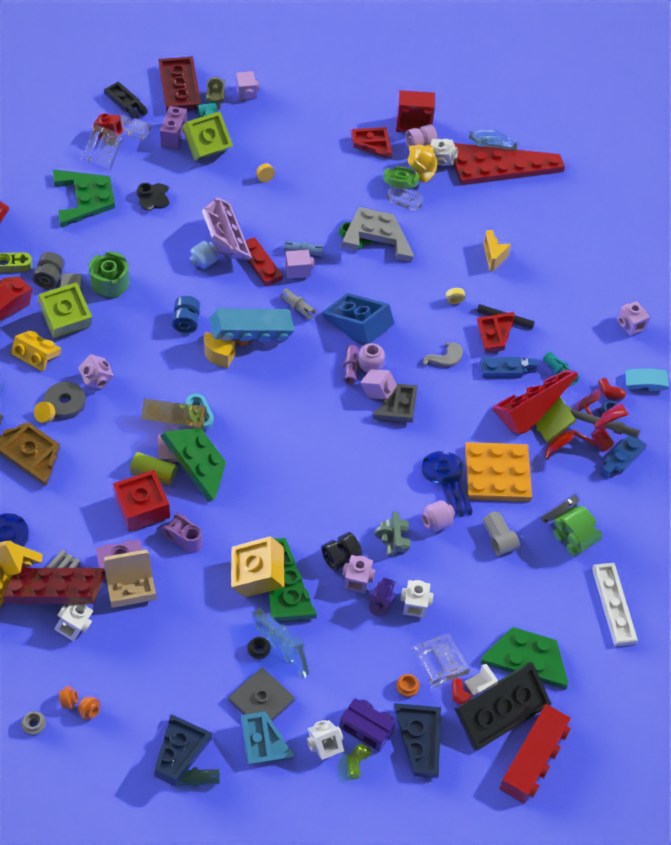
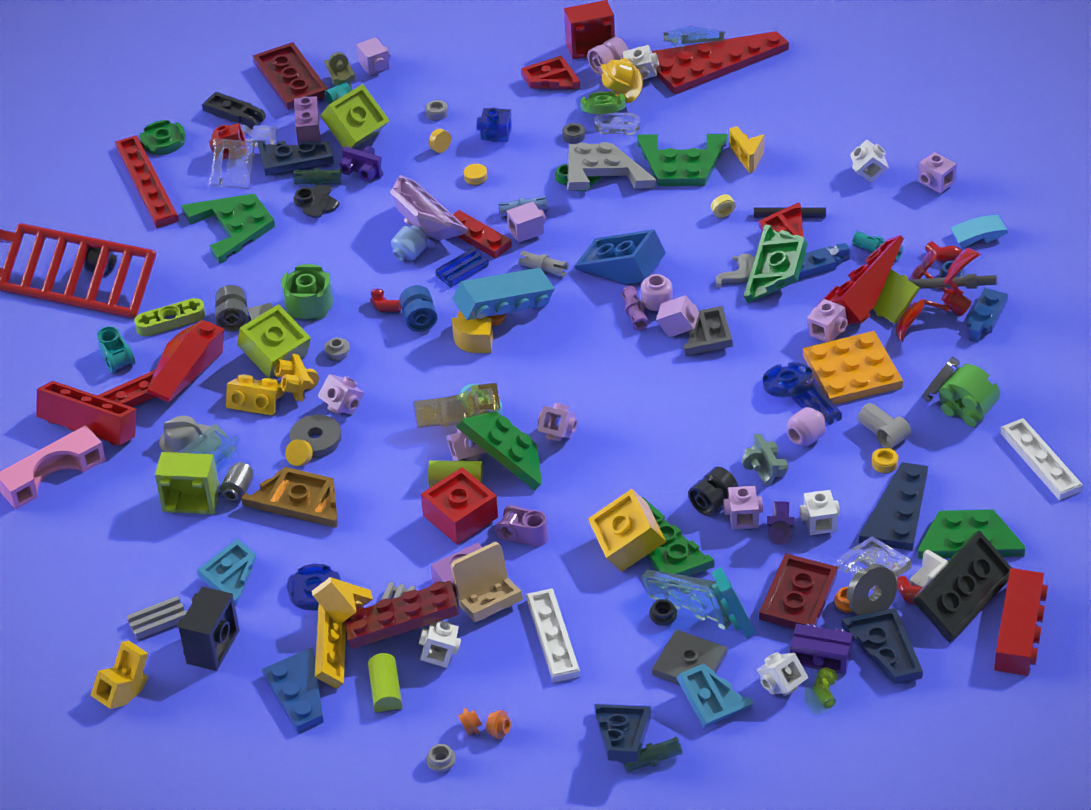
camera: 10 degrees left, 10 degrees down
none -> red tile [115,135,179,228]
none -> green tile [140,120,186,155]
none -> dark blue wing [257,141,334,176]
none -> yellow hips [274,354,319,402]
none -> pin [293,168,342,186]
none -> light grey plate [324,338,350,361]
none -> dark purple hips [340,146,384,181]
none -> lime brick [368,653,403,713]
none -> red arm [370,289,402,312]
none -> light grey tile [425,100,448,120]
none -> clear blue tile [435,248,489,288]
none -> yellow tile [464,164,487,185]
none -> clear blue brick [476,108,512,142]
none -> white tile [526,588,580,683]
none -> lavender brick [537,402,578,441]
none -> dark grey tile [562,123,585,144]
none -> green wing [637,134,727,186]
none -> wing [711,567,756,638]
none -> green wing [744,225,808,303]
none -> dark red plate [759,553,838,629]
none -> lavender brick [807,299,848,342]
none -> dark grey tile [847,563,897,615]
none -> brick [850,140,889,183]
none -> dark blue wing [858,462,928,551]
none -> yellow tile [871,448,899,473]

